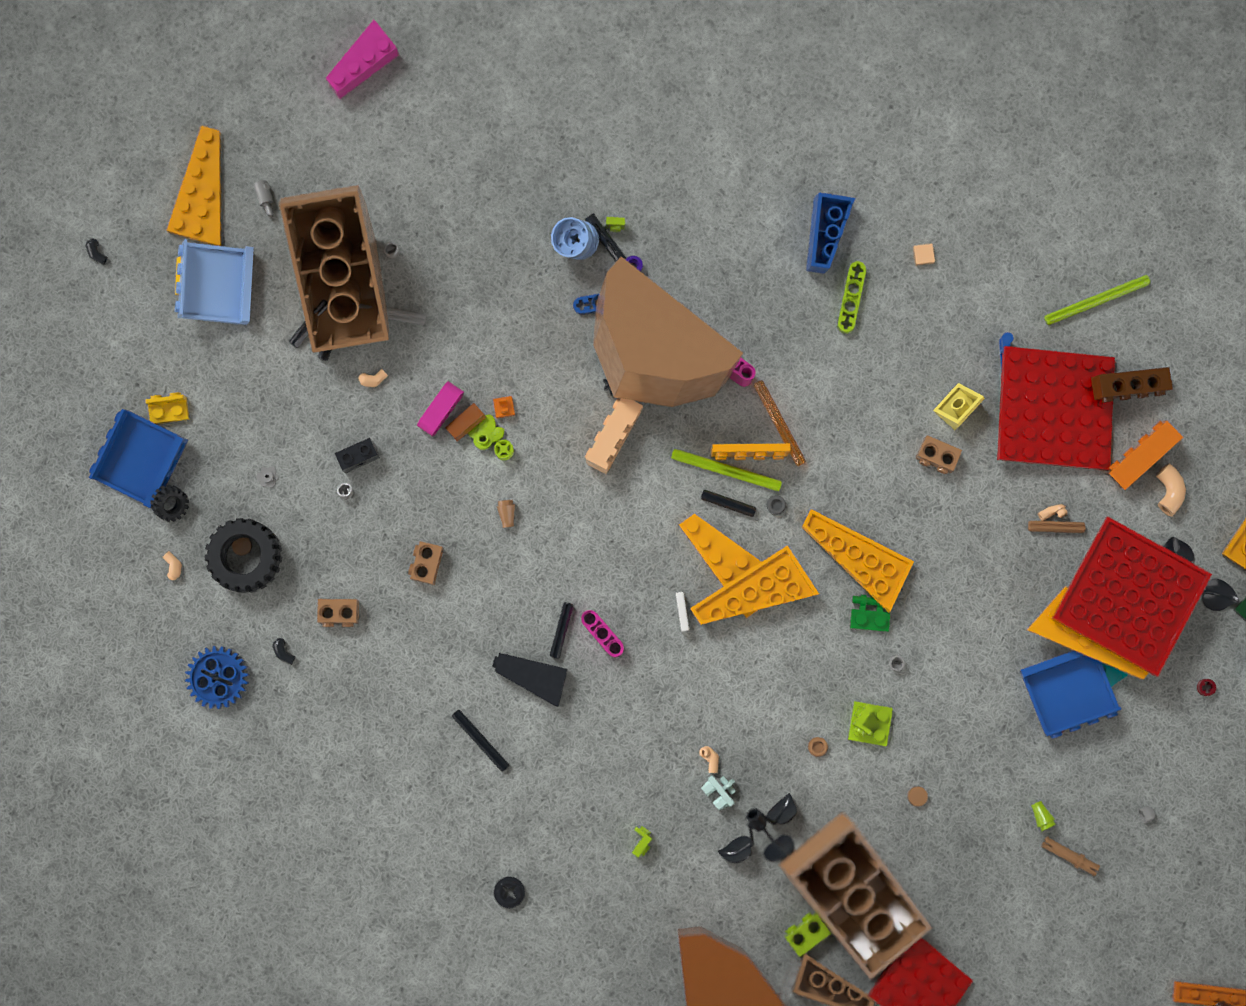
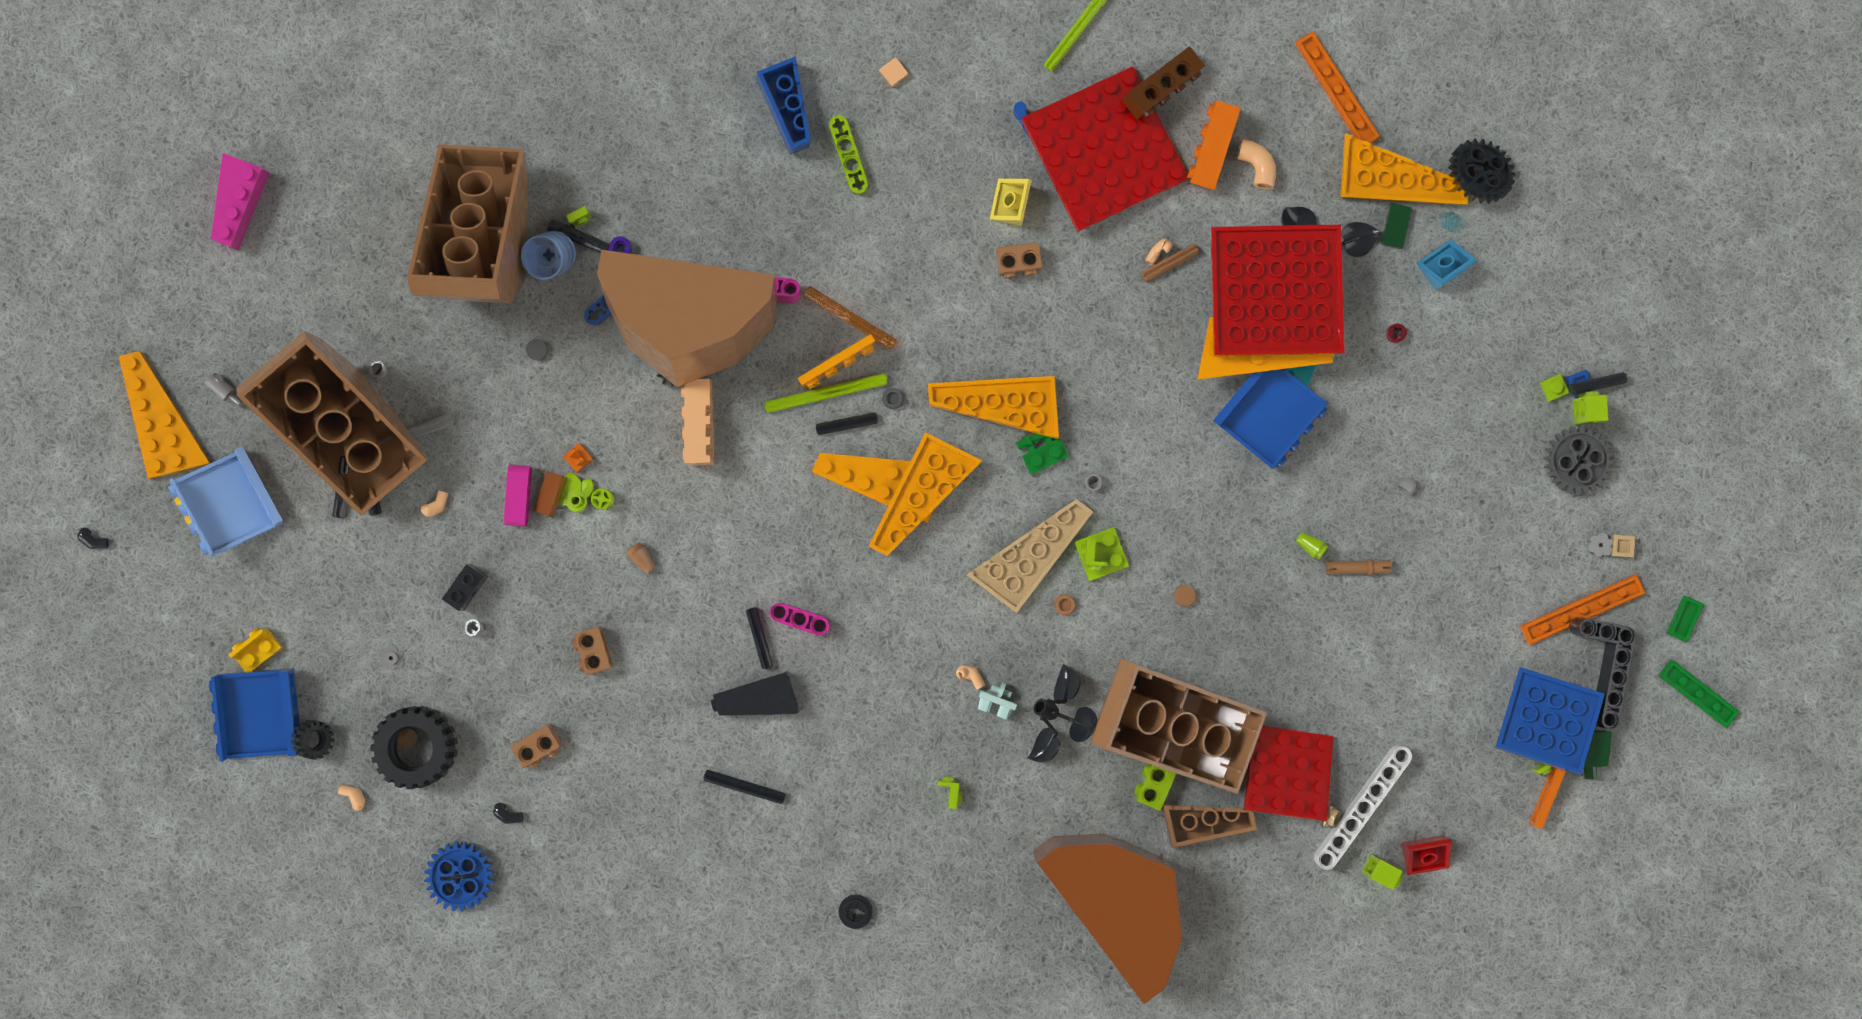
camera: 30 degrees left, 5 degrees up
white tile [676,592,689,632] -> none
none -> medium nougat brick [407,144,528,304]
none -> dark grey tile [526,339,548,361]
none -> tan wing [966,499,1093,613]

